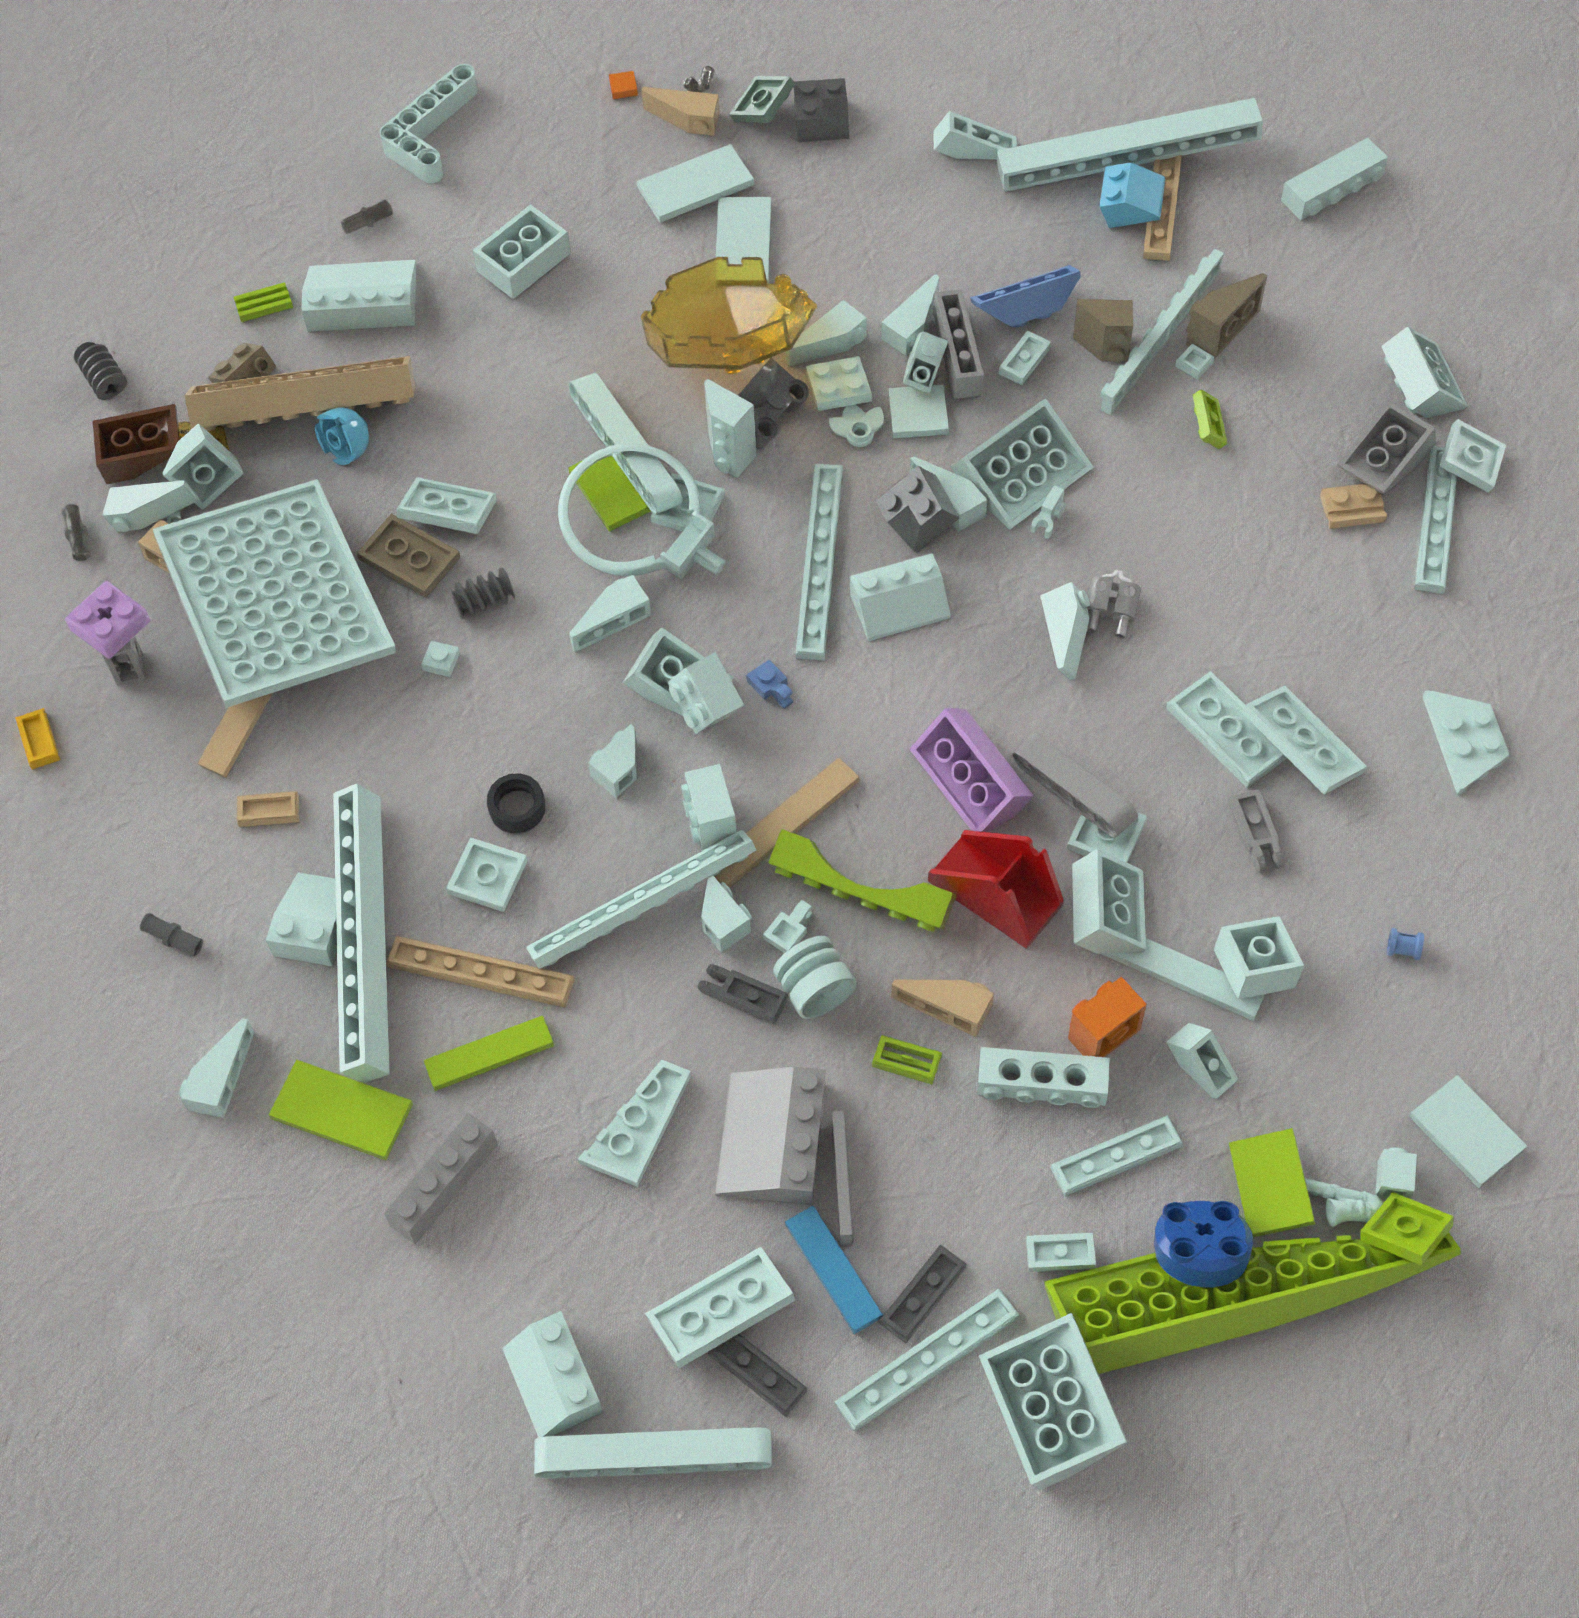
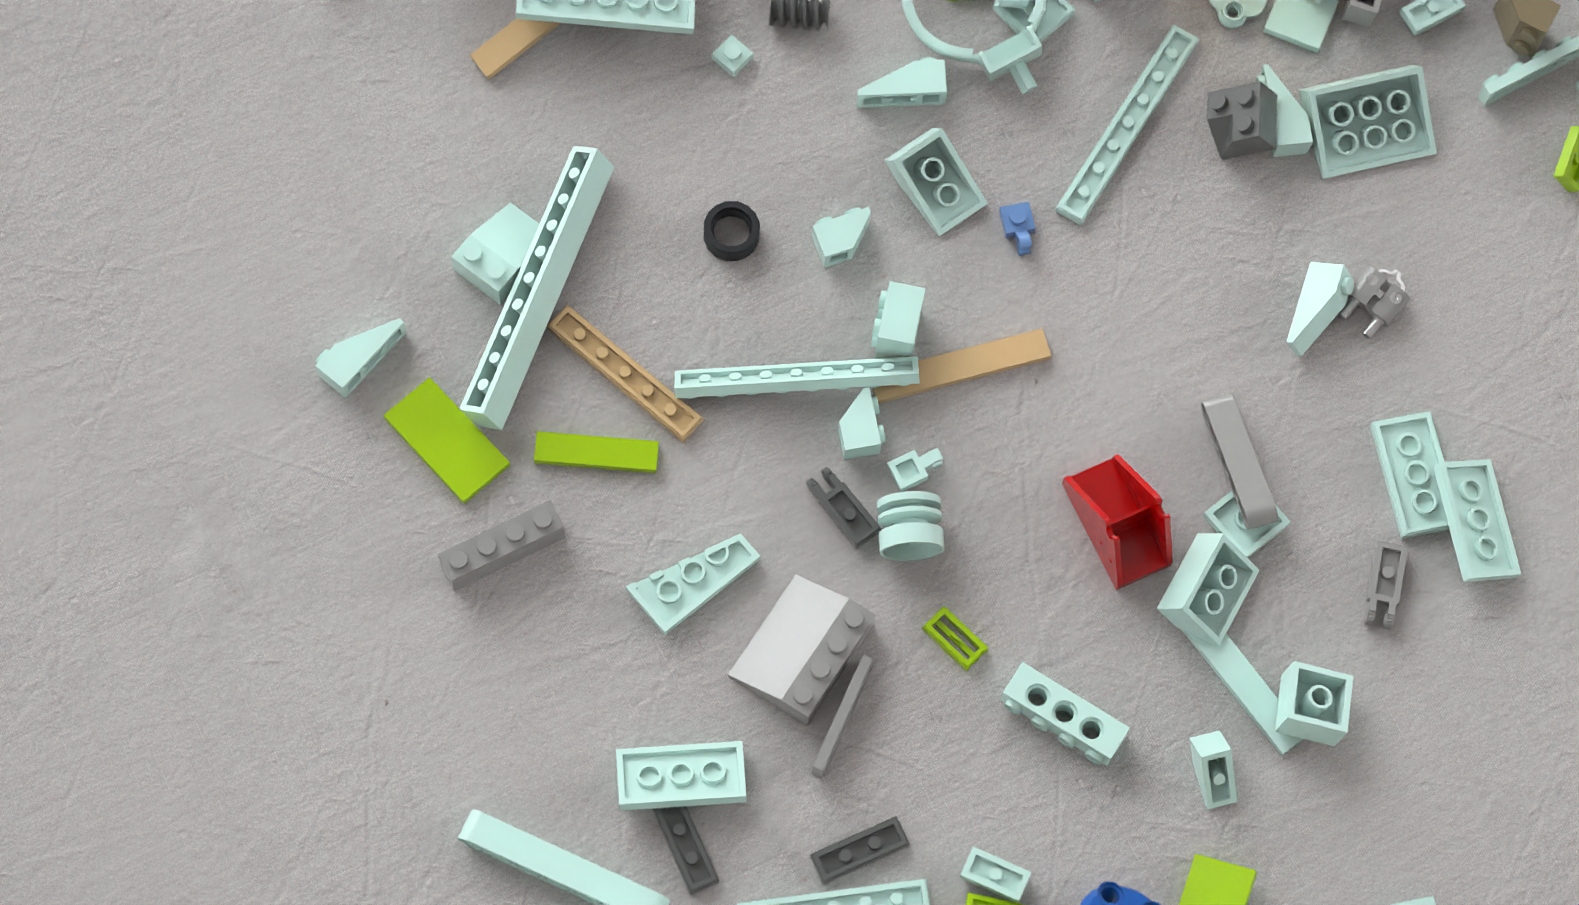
camera: 20 degrees right, 10 degrees up
dark grey pin [140,913,204,957] -> none
tan tile [237,791,299,827] -> none
light aqua plate [446,837,528,912] -> none
light aqua slope [502,1311,603,1438] -> none
light aqua brick [667,652,744,734] -> none
lime arch [768,829,957,933] -> none
dark azure tile [785,1206,883,1335] -> none
light aqua slope [850,553,951,641] -> none
tan slope [891,979,994,1037] -> none
lavender slope [910,708,1034,832] -> none
light aqua plate [1031,486,1066,539] -> none
light aqua tile [1051,1115,1183,1196] -> none
orange brick [1068,977,1147,1057] -> none
medium blue bush [1387,928,1424,961] -> none

